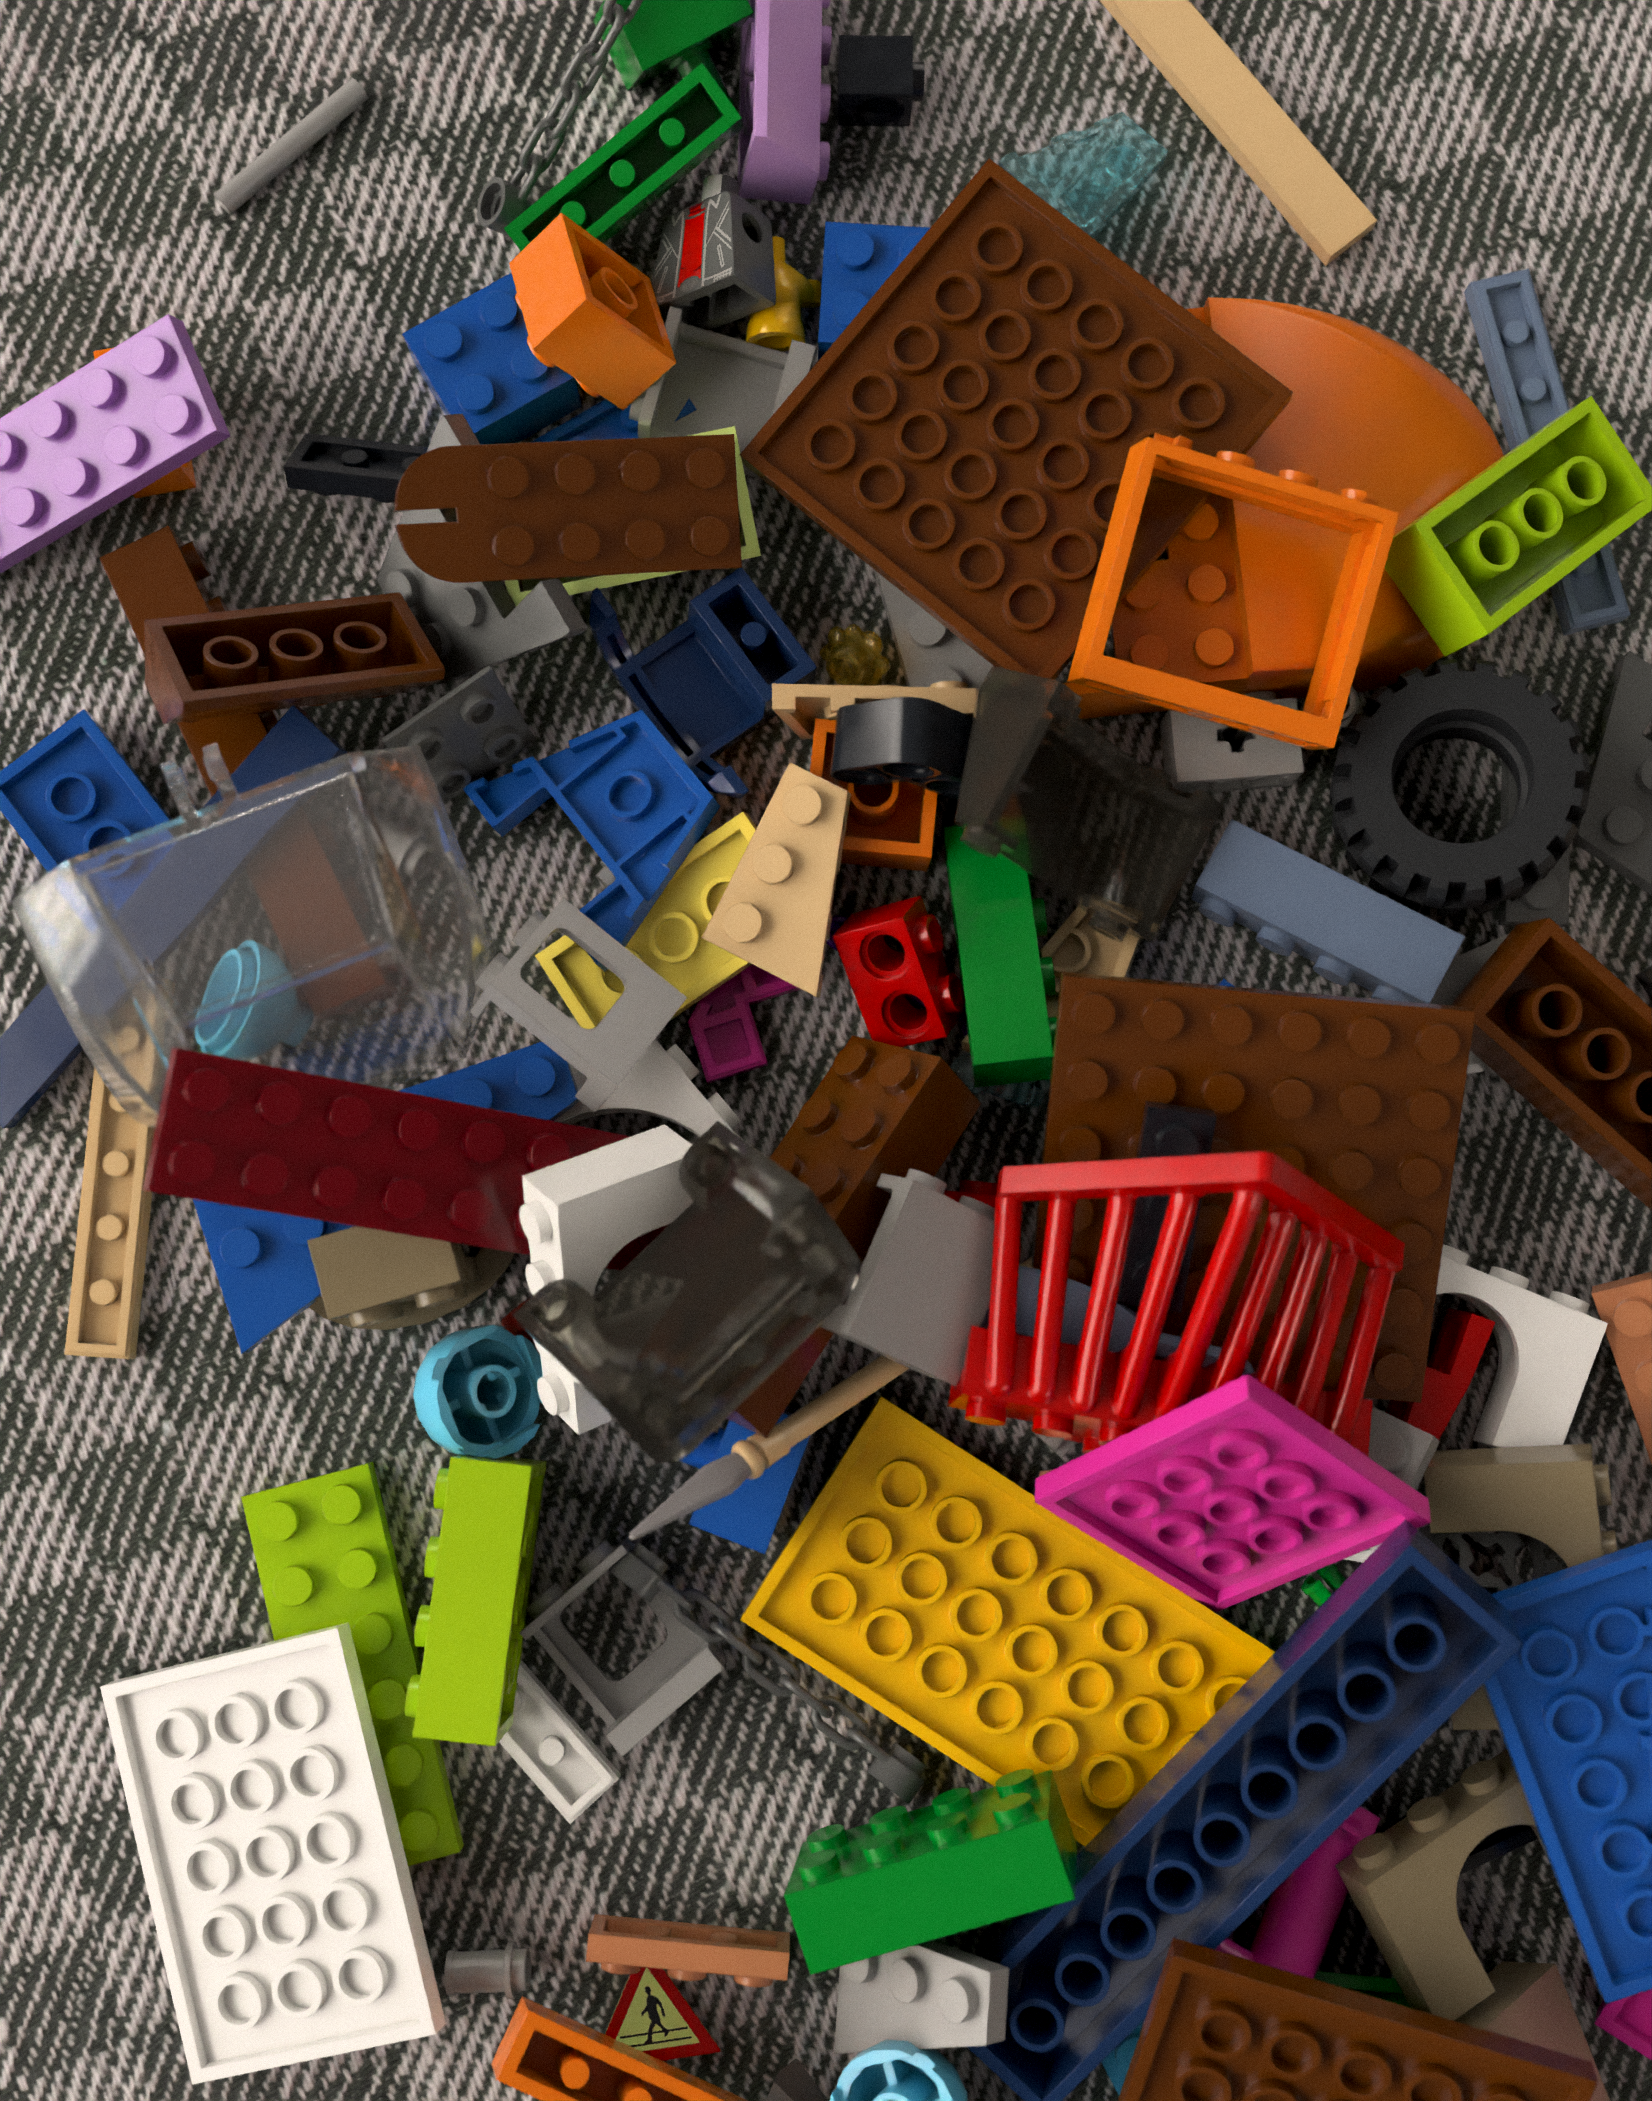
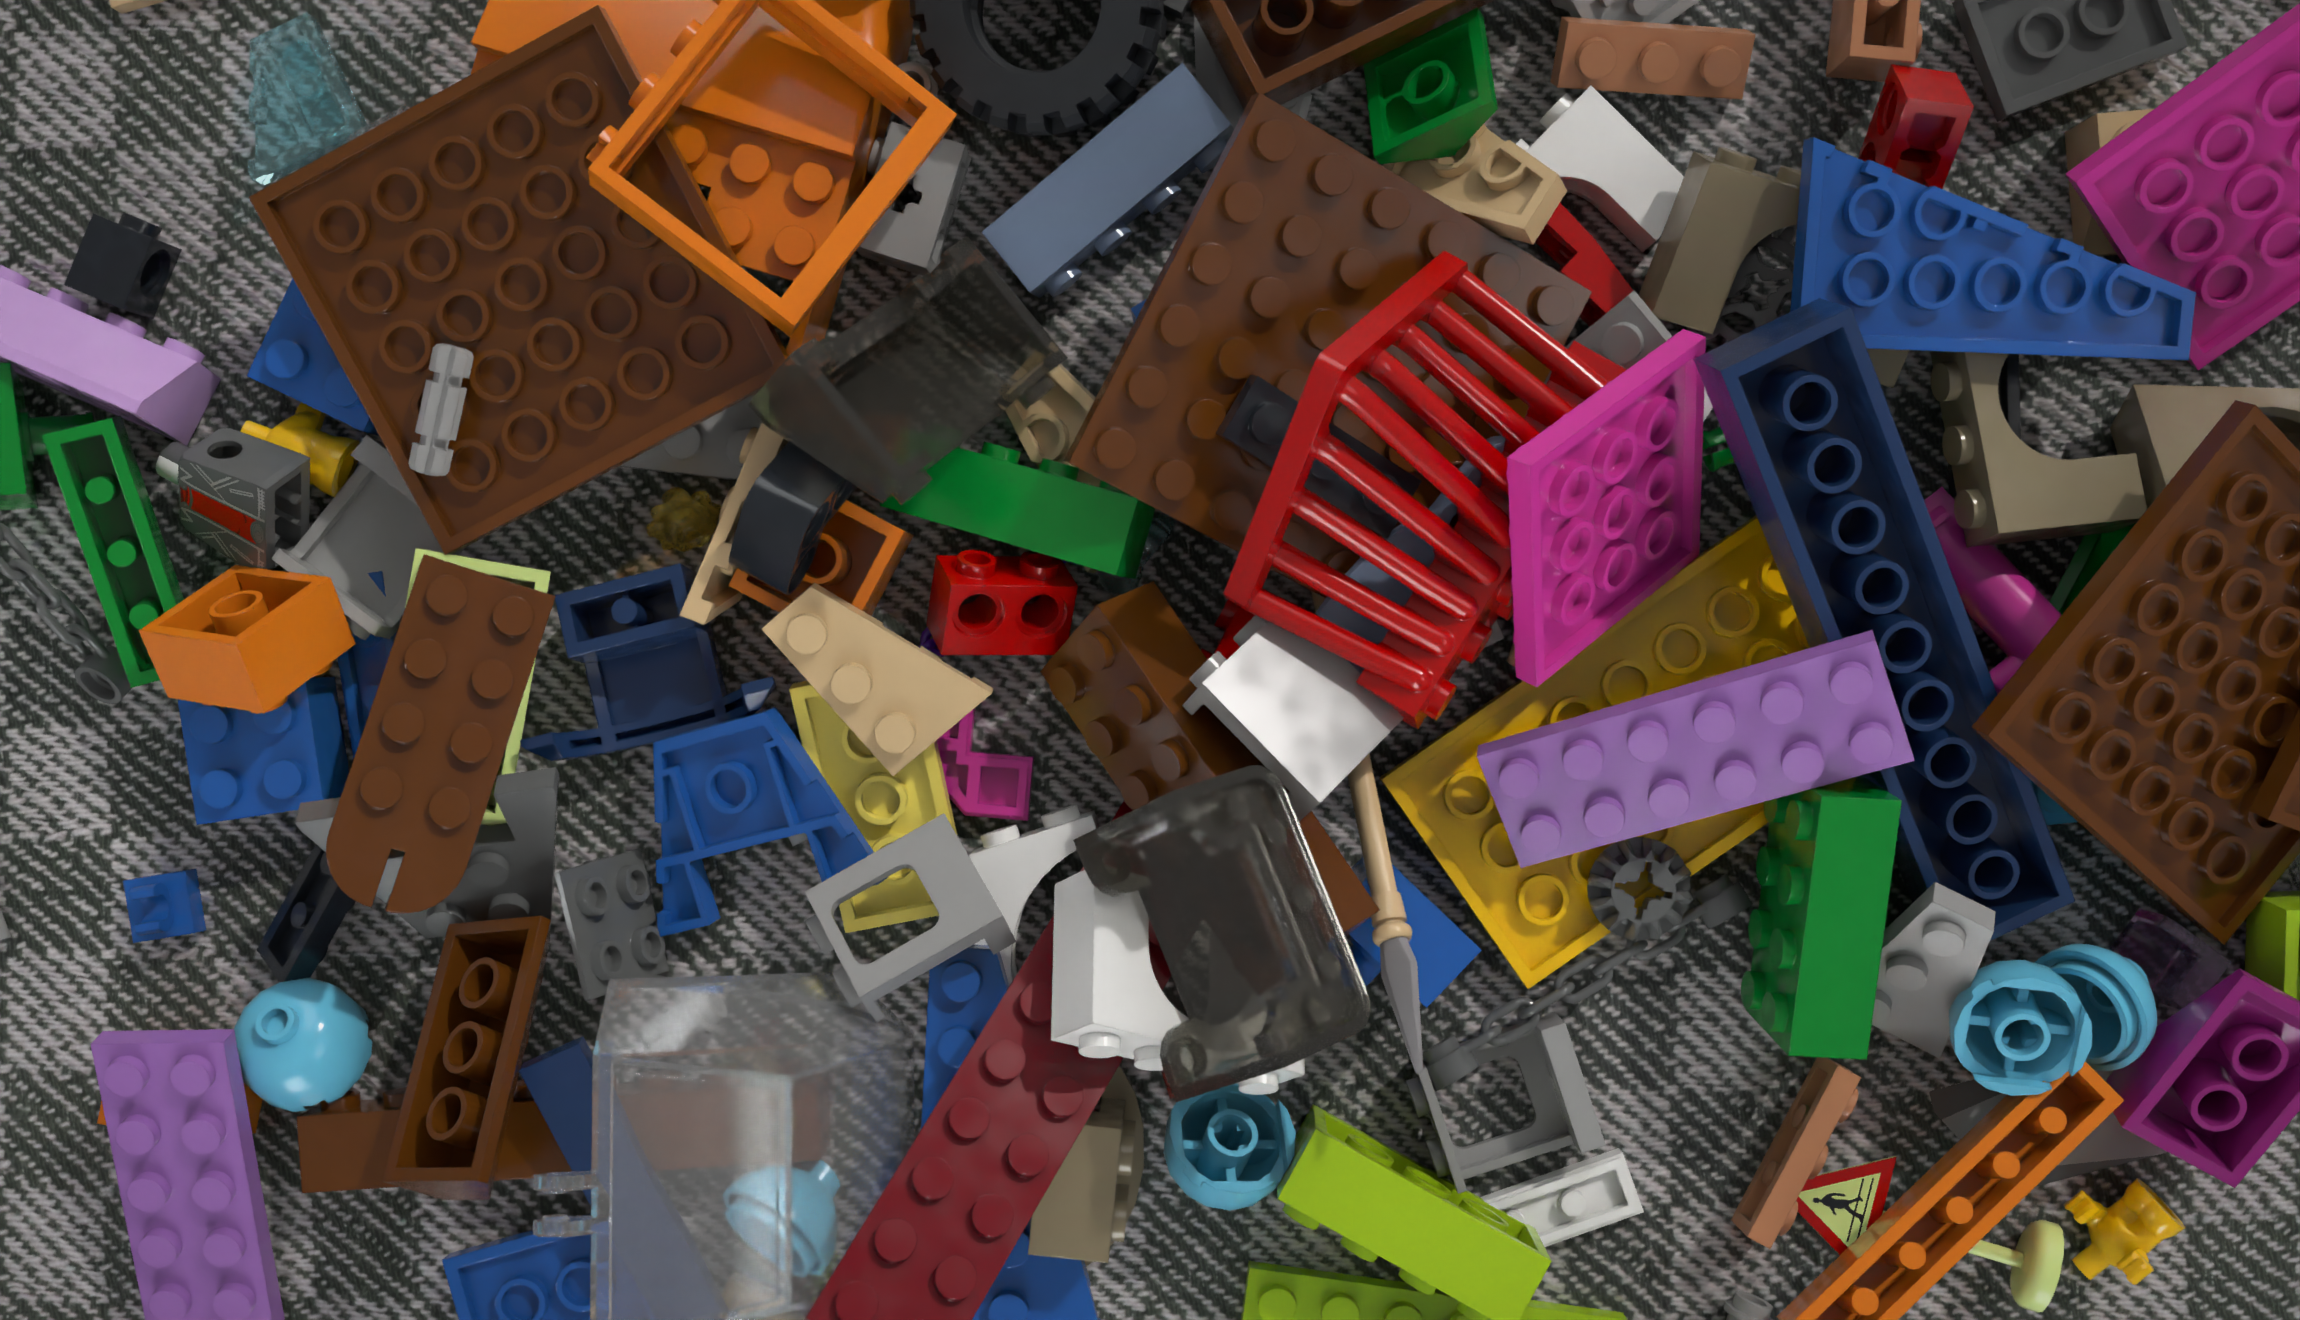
camera: 60 degrees left, 5 degrees up
none -> blue tile [123,868,206,943]
none -> medium azure cylinder [234,978,372,1112]
none -> light grey axle [408,343,474,477]
none -> green slope [1363,7,1498,164]
none -> tan wing [1383,124,1567,245]
none -> medium lavender plate [1477,630,1915,868]
none -> dark grey gear [1587,837,1693,941]

